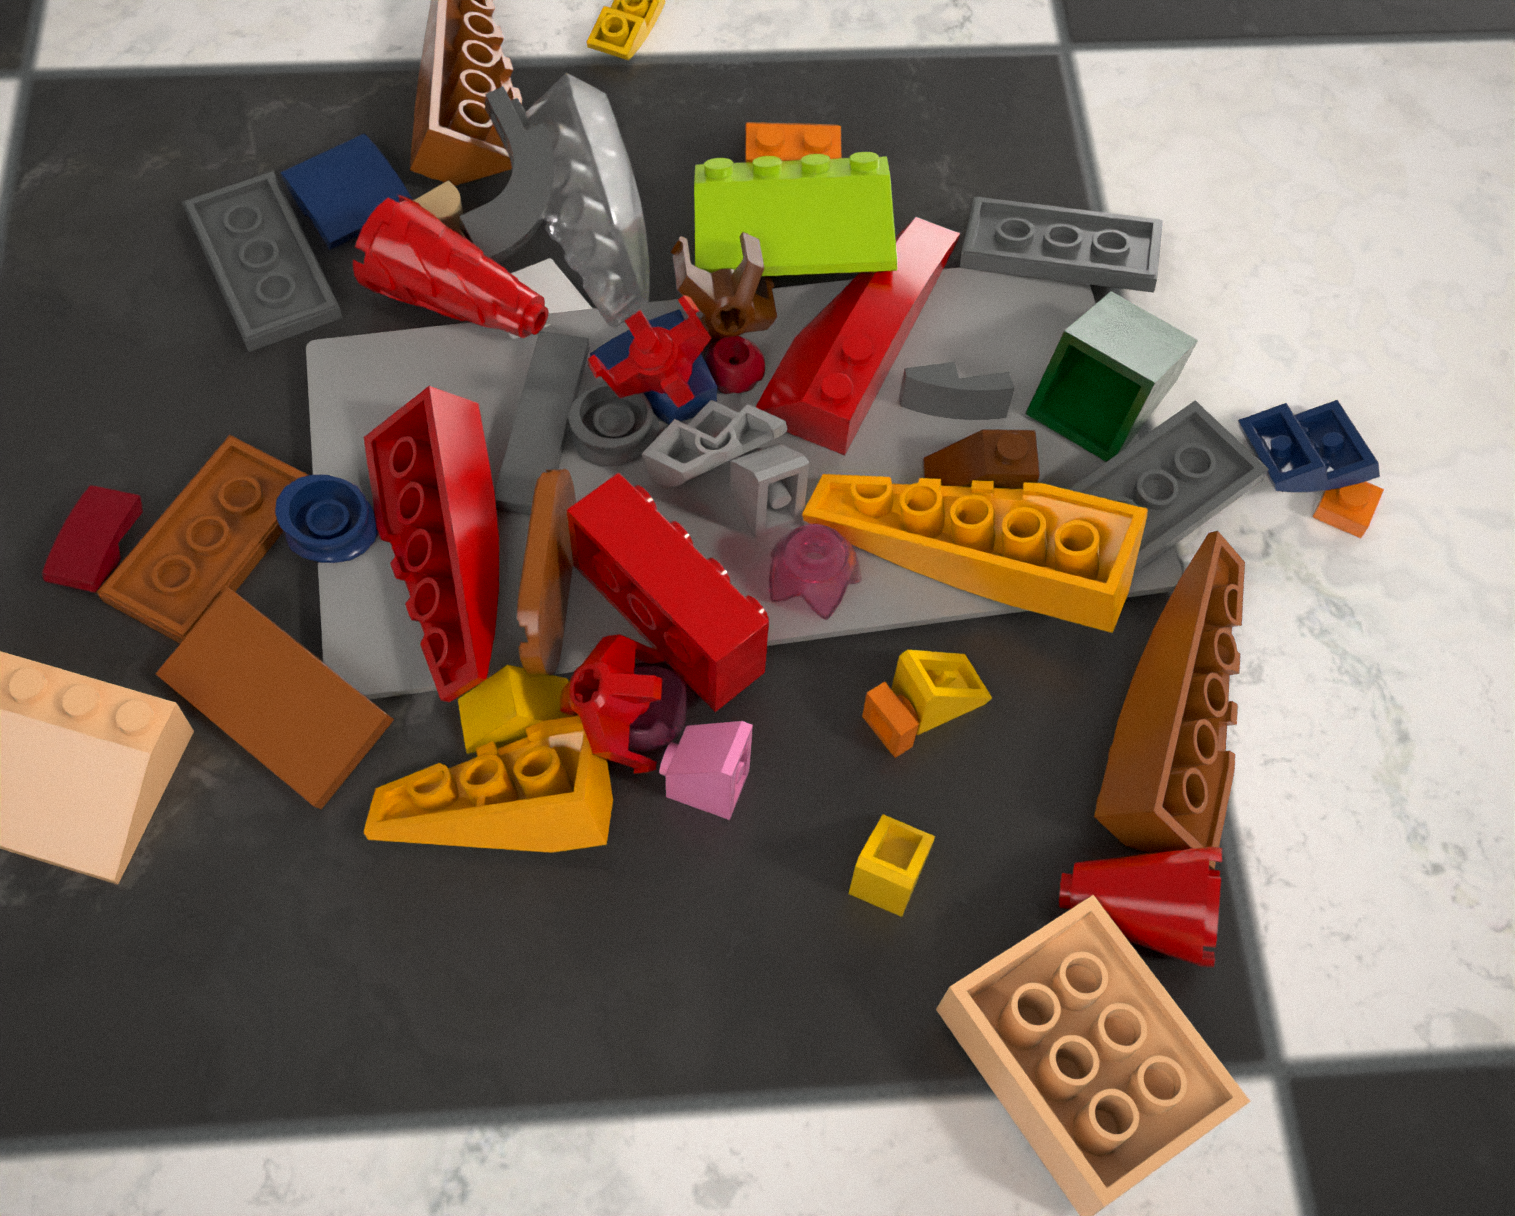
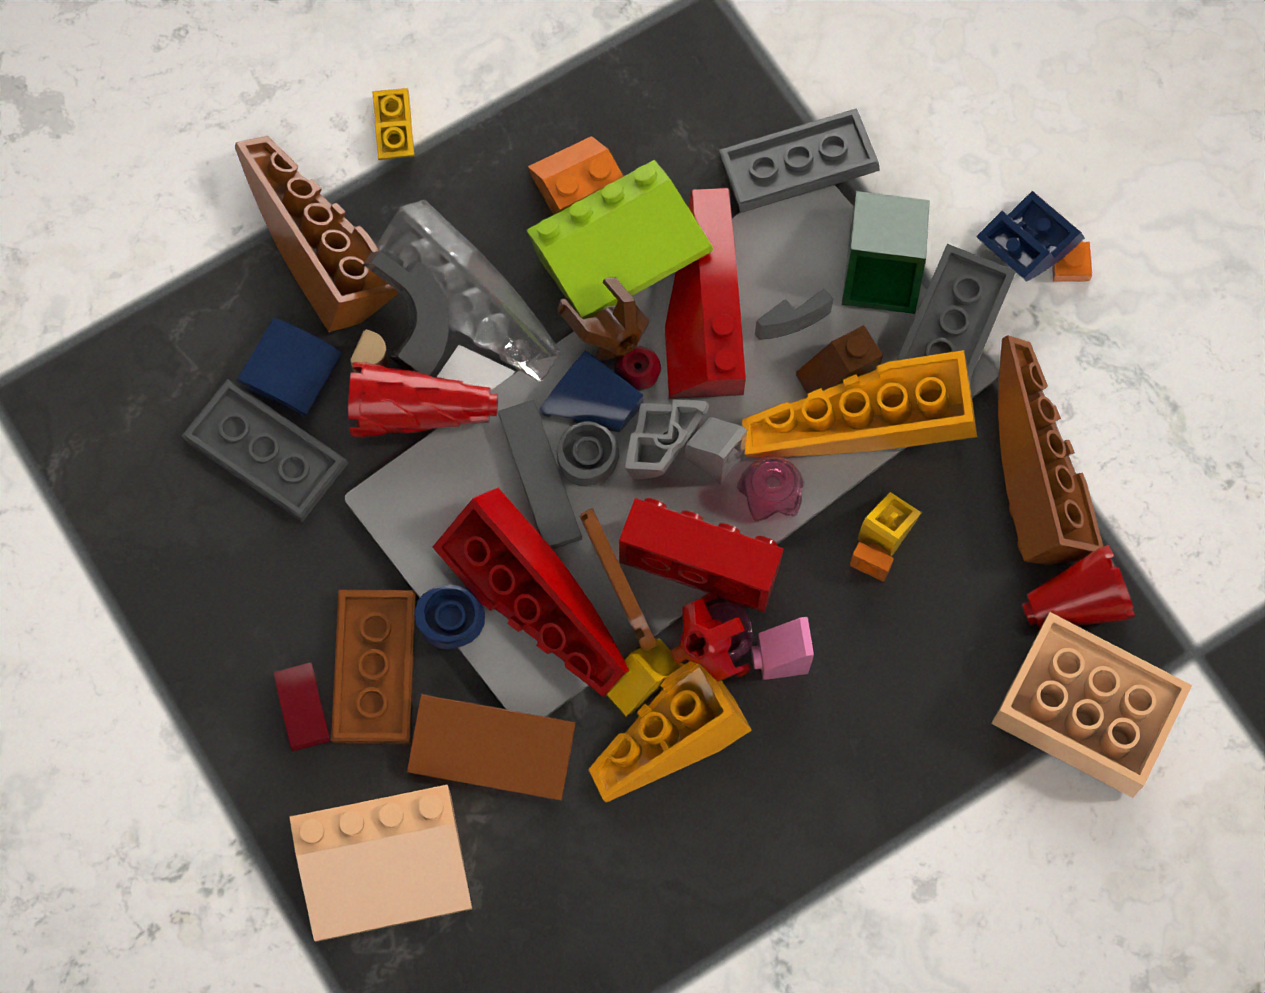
camera: 25 degrees left, 10 degrees up
red piece [588,295,711,408] -> none
yellow slope [848,814,936,917] -> none

